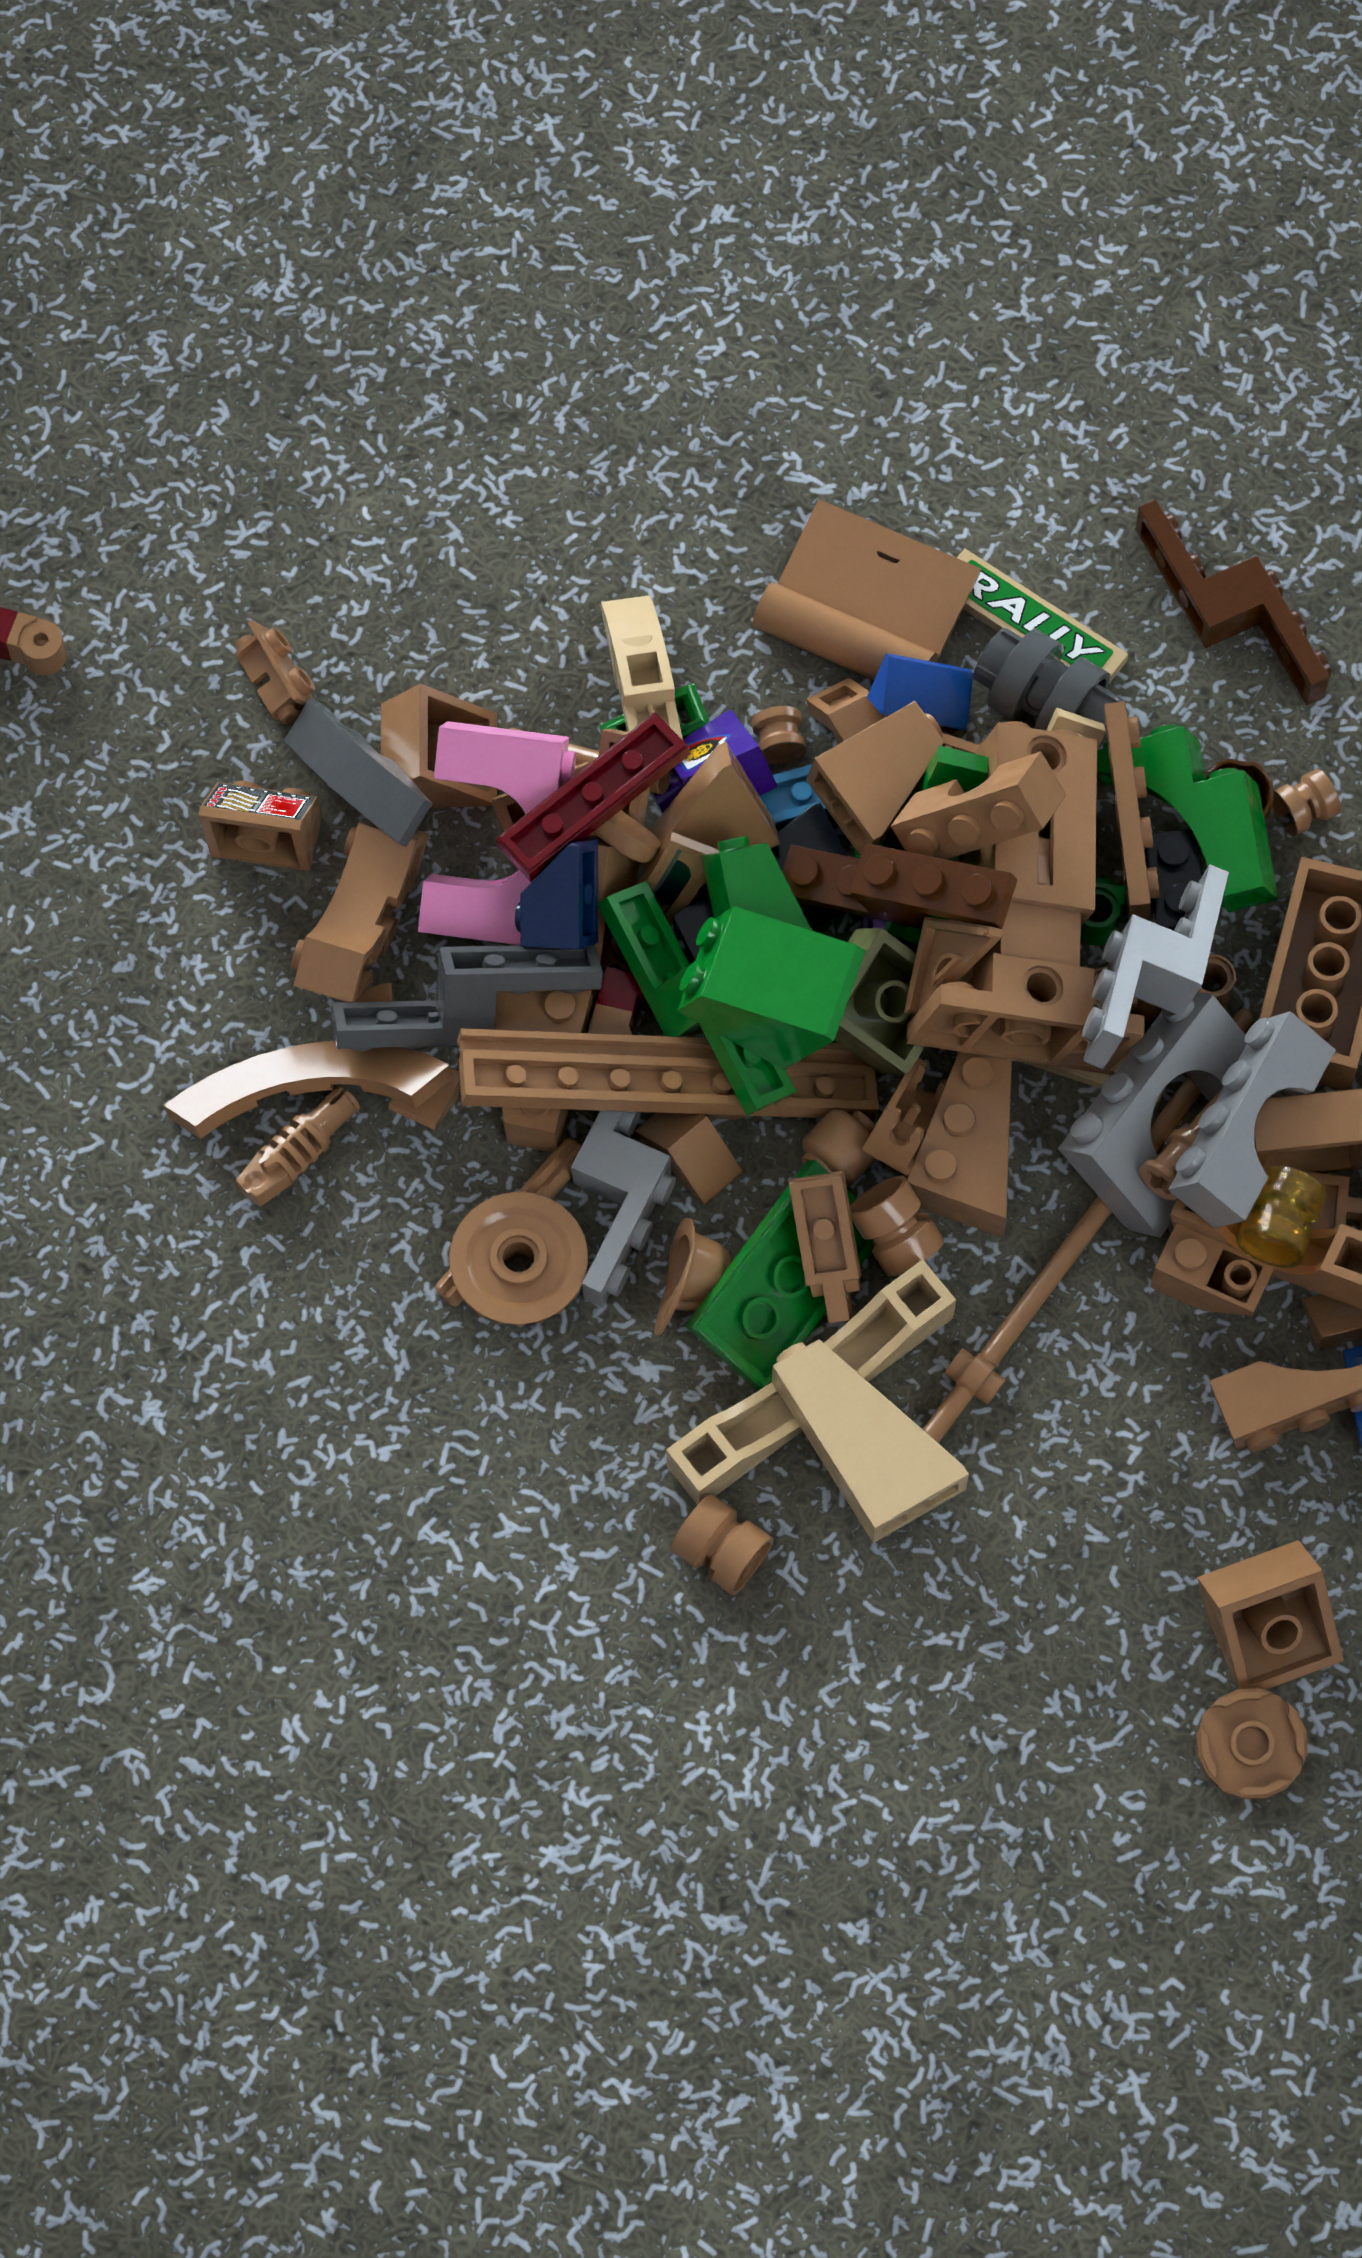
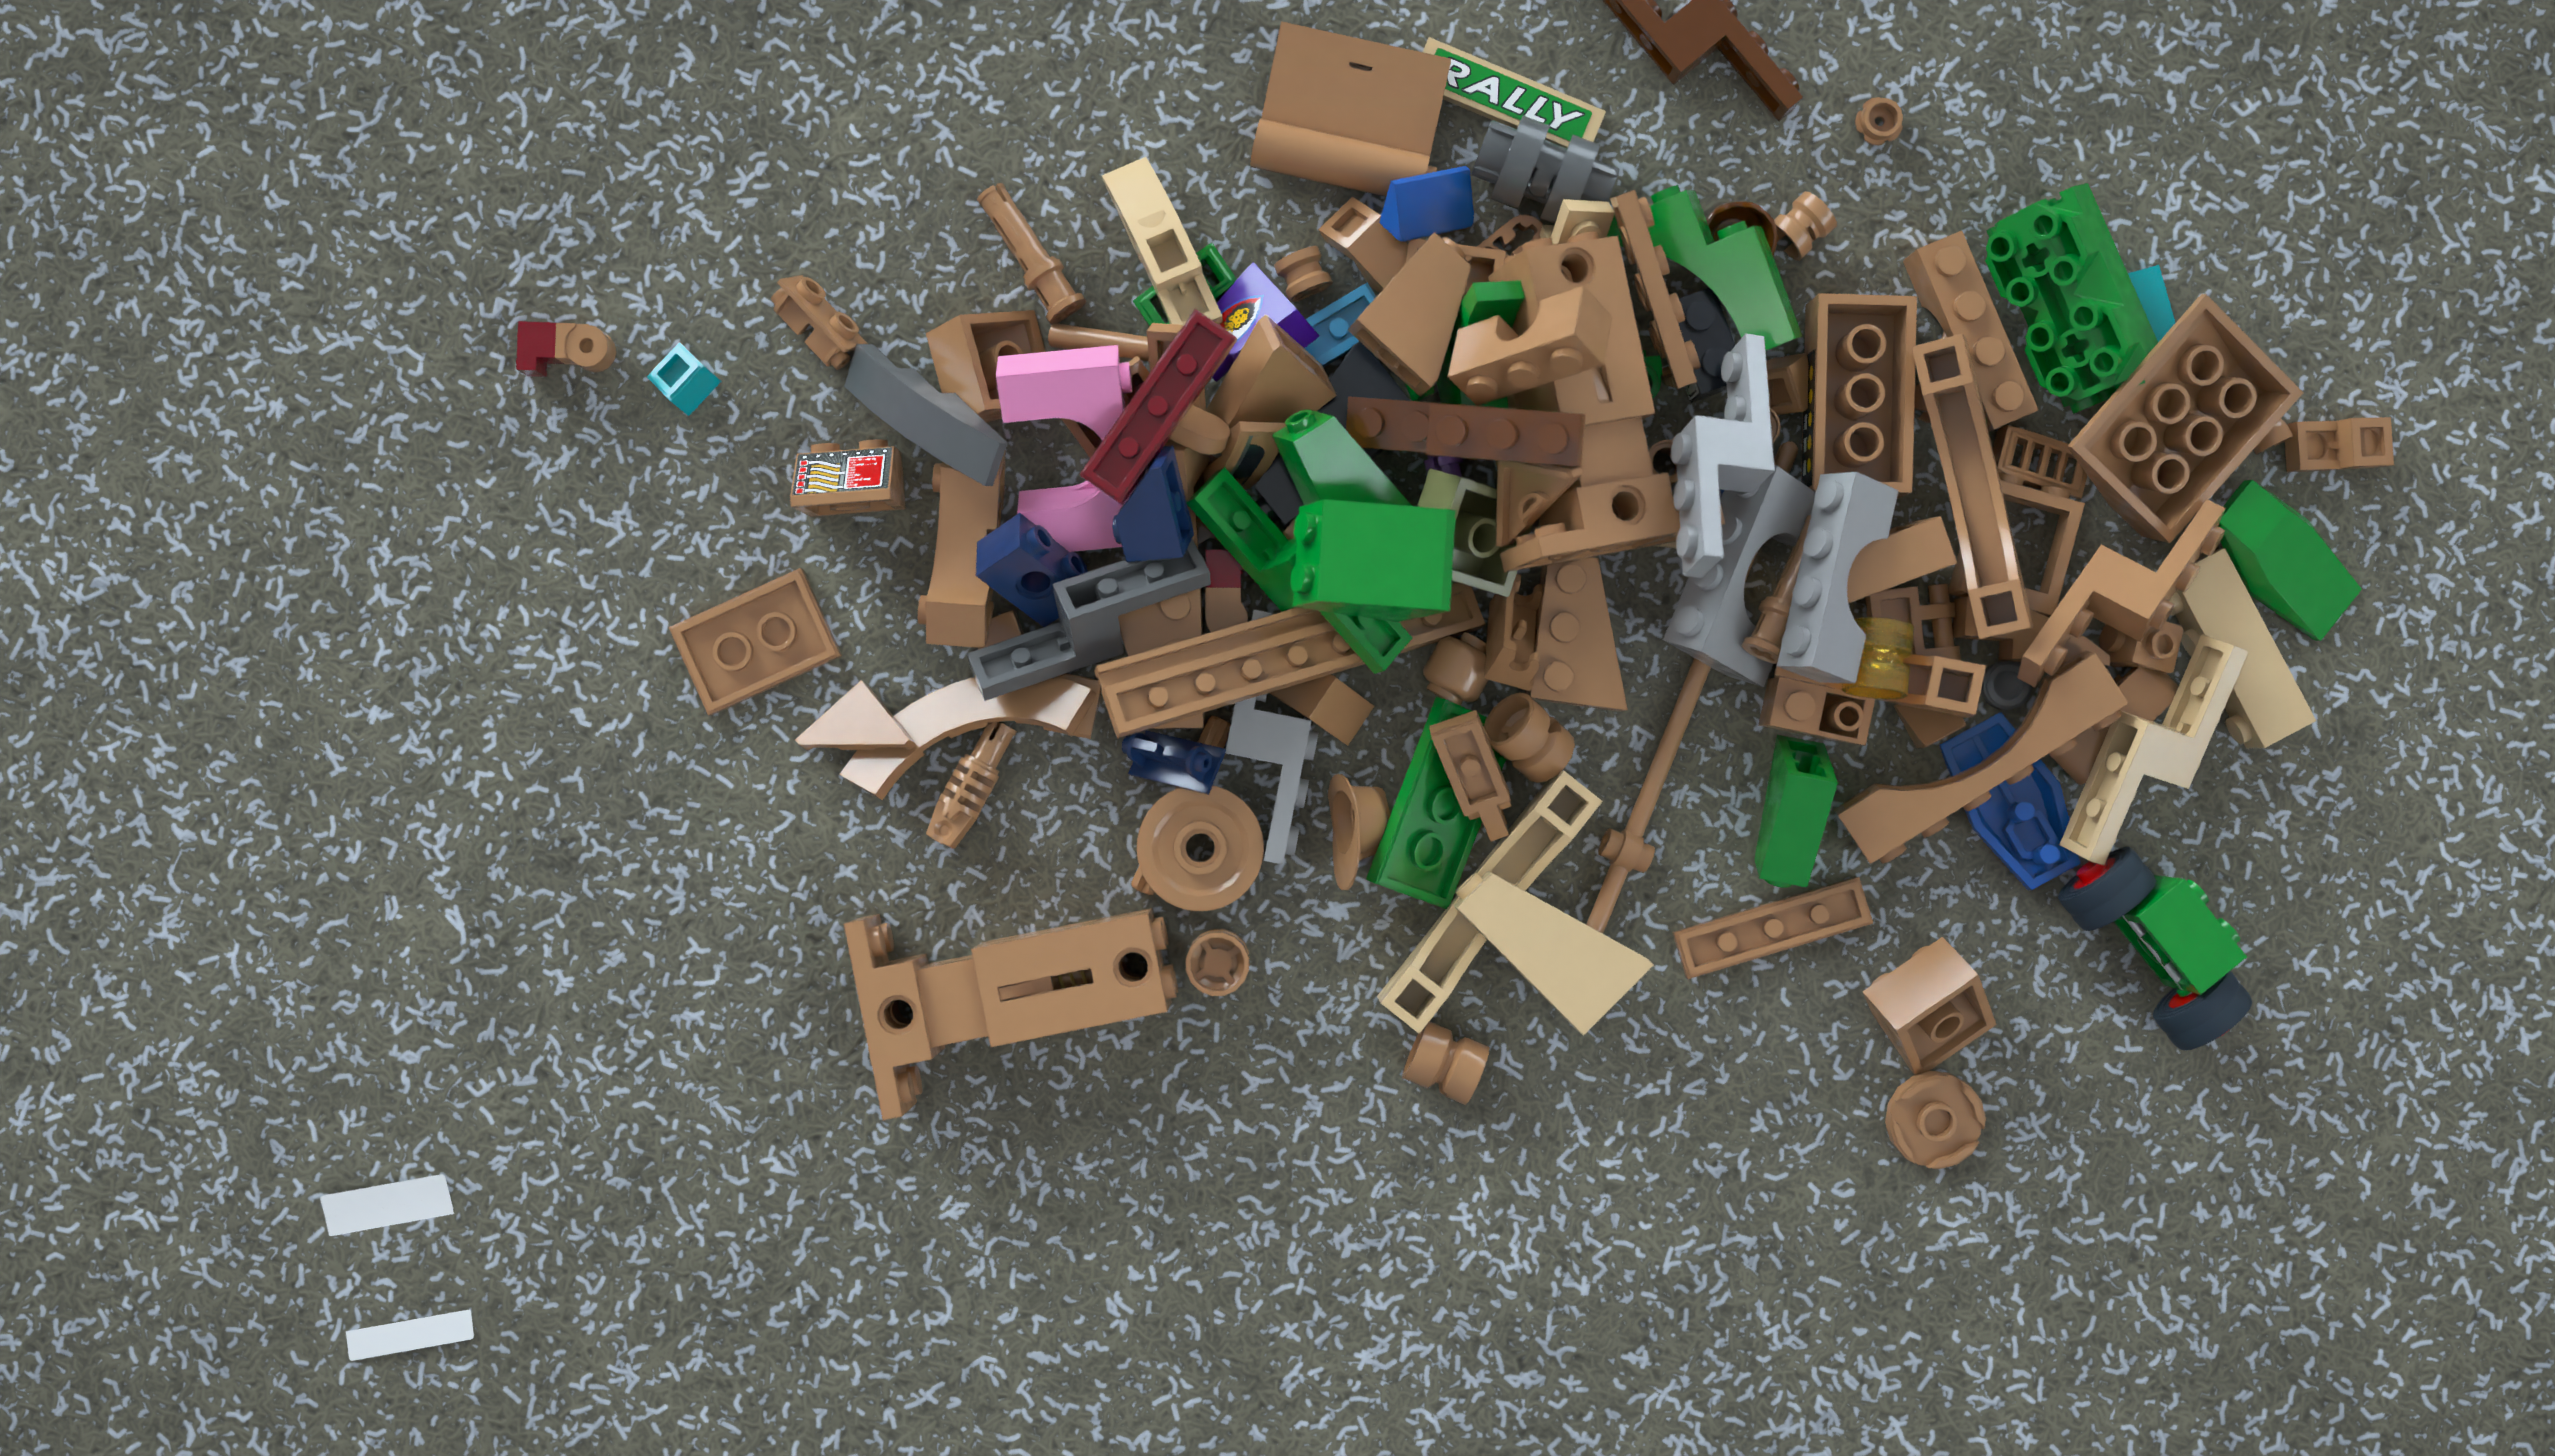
camera: 15 degrees left, 20 degrees up
none -> teal slope [647,342,721,416]
none -> medium nougat tile [669,568,842,716]
none -> tile [795,680,916,750]
none -> medium nougat brick [844,908,1179,1120]
none -> dark blue brick [976,513,1088,627]
none -> medium nougat pin [977,183,1086,324]
none -> dark blue hinge [1122,730,1226,795]
none -> medium nougat wheel [1186,928,1250,996]
none -> medium nougat tile [1672,877,1873,979]
none -> green slope [1754,735,1838,888]
none -> medium nougat slope [1766,353,1808,415]

